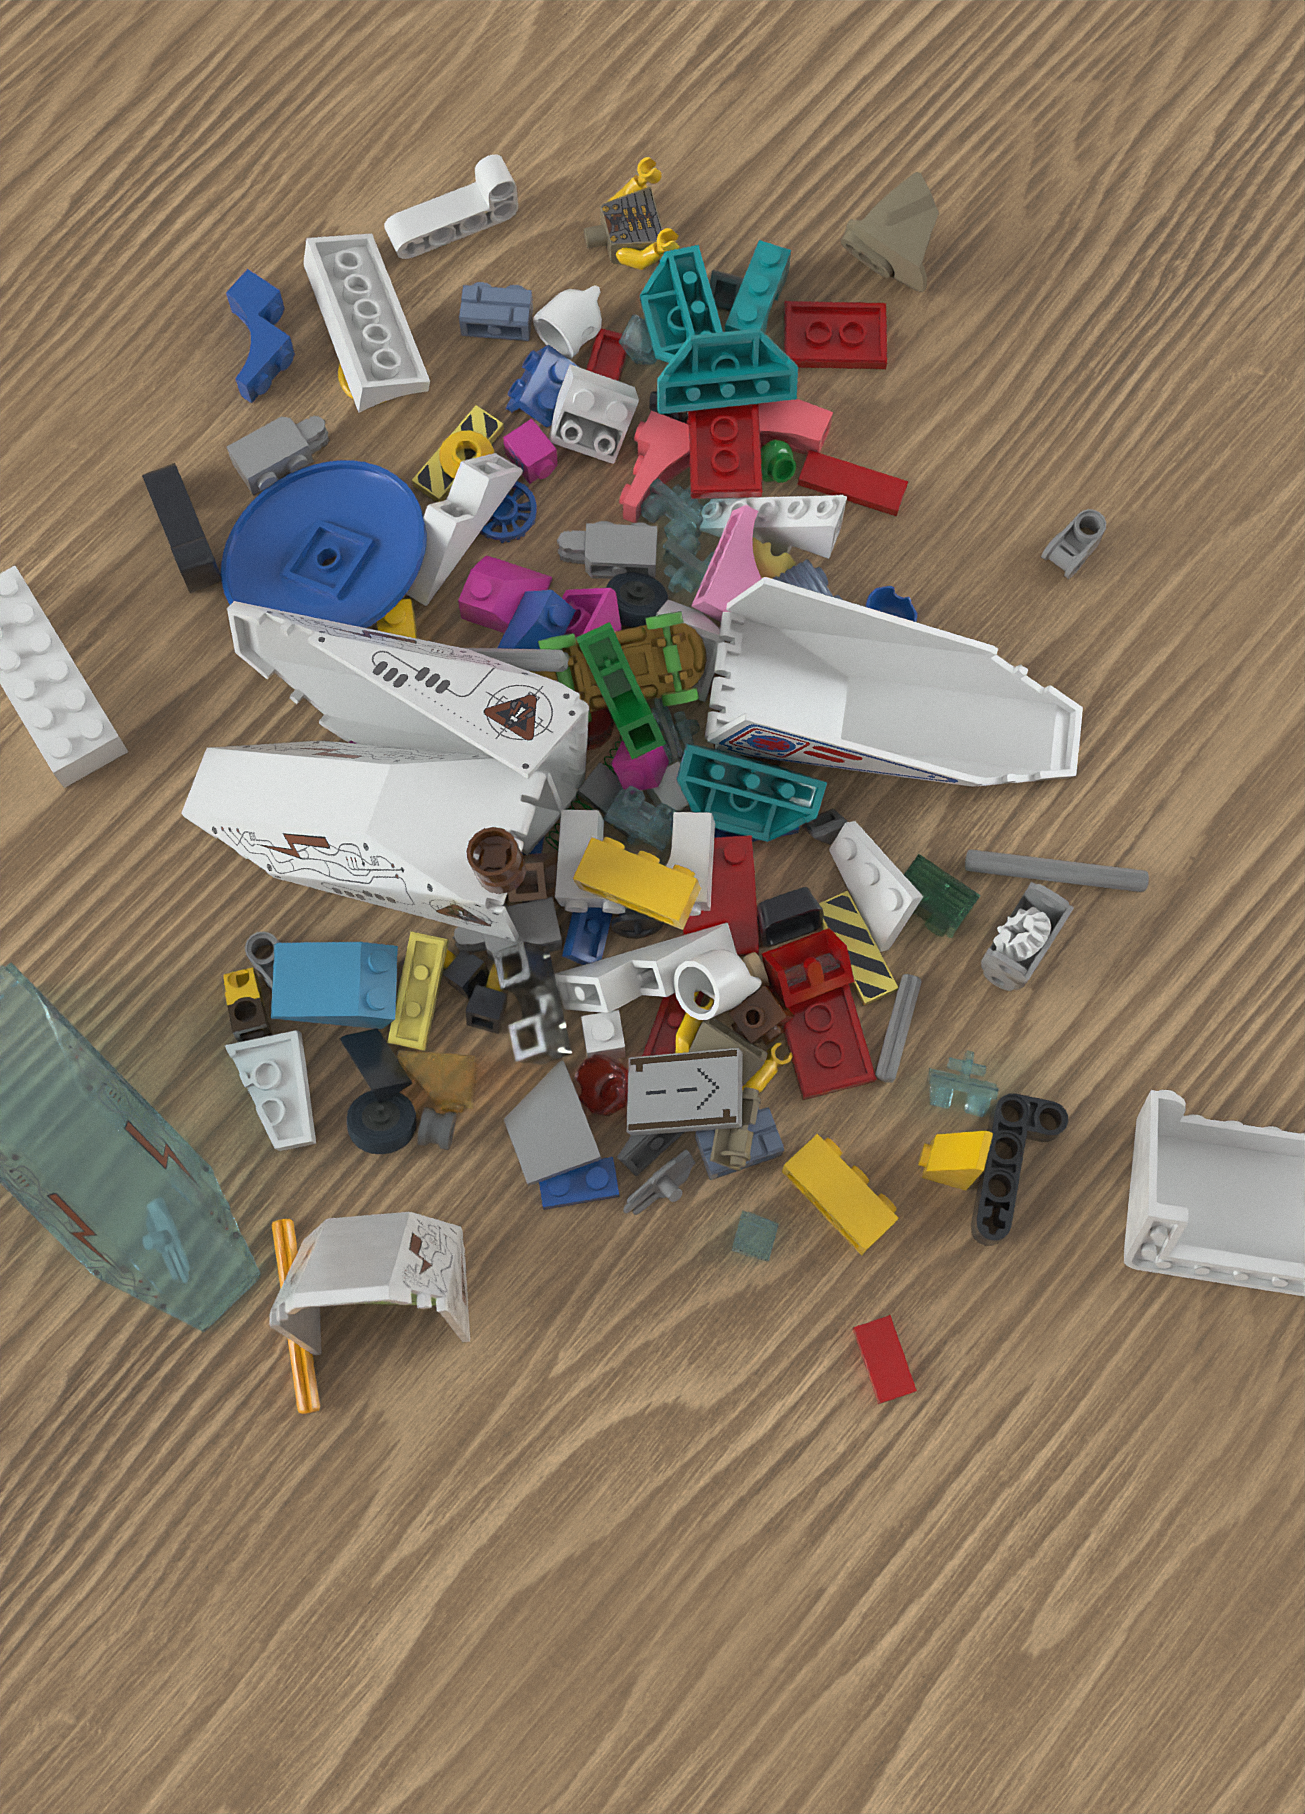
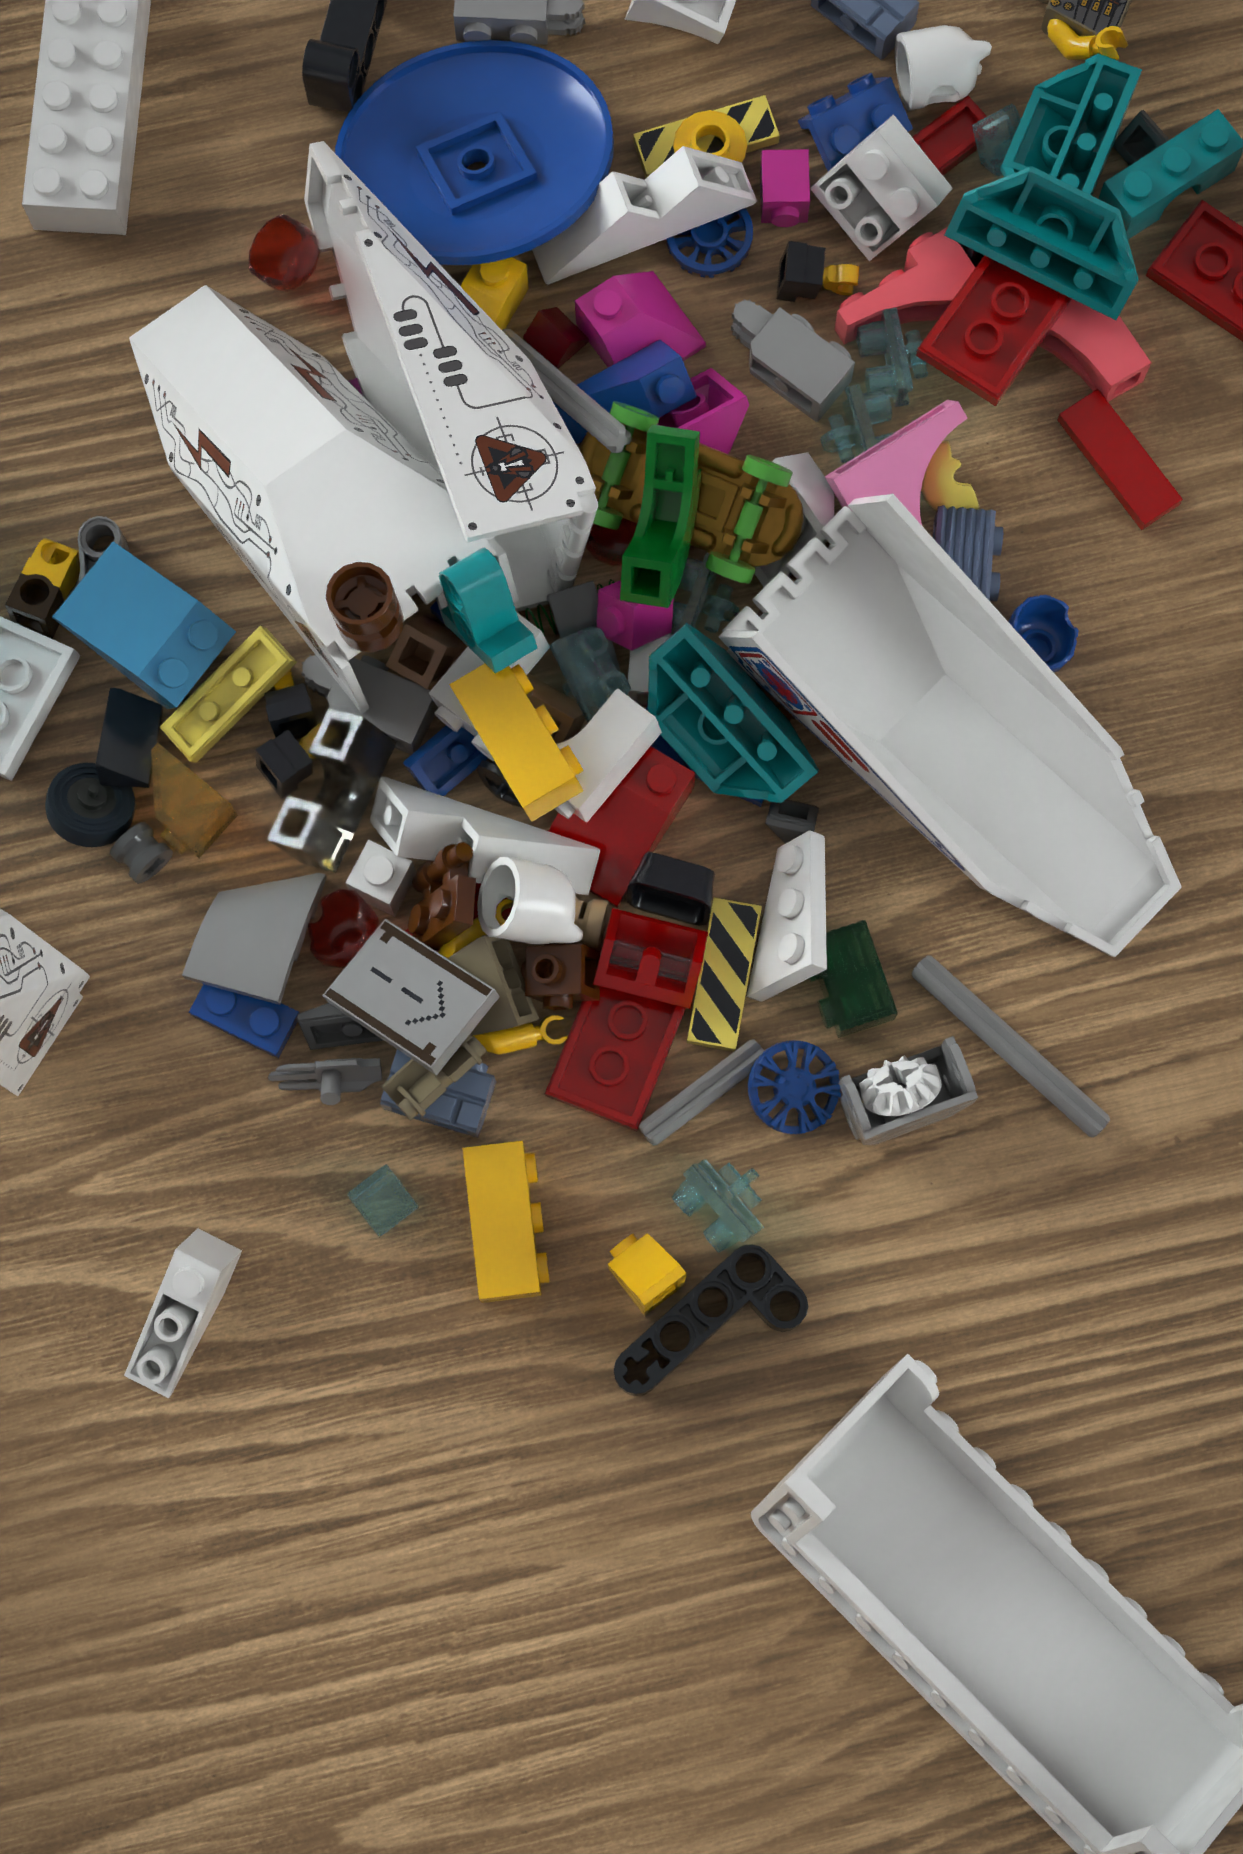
camera: 40 degrees right, 5 degrees up
black wheel [606,572,668,628] -> none
white slope [699,495,847,558] -> none
green animal [761,439,796,483] -> none
red tile [852,1315,917,1404] -> none
none -> white slope [124,1228,242,1398]
none -> clear red hair [248,214,320,292]
none -> reddish brown plate [408,842,476,951]
none -> teal tile [439,547,538,673]
none -> dark red slope [523,307,589,369]
none -> blue wheel [748,1040,841,1134]
none -> black piece [776,241,859,302]

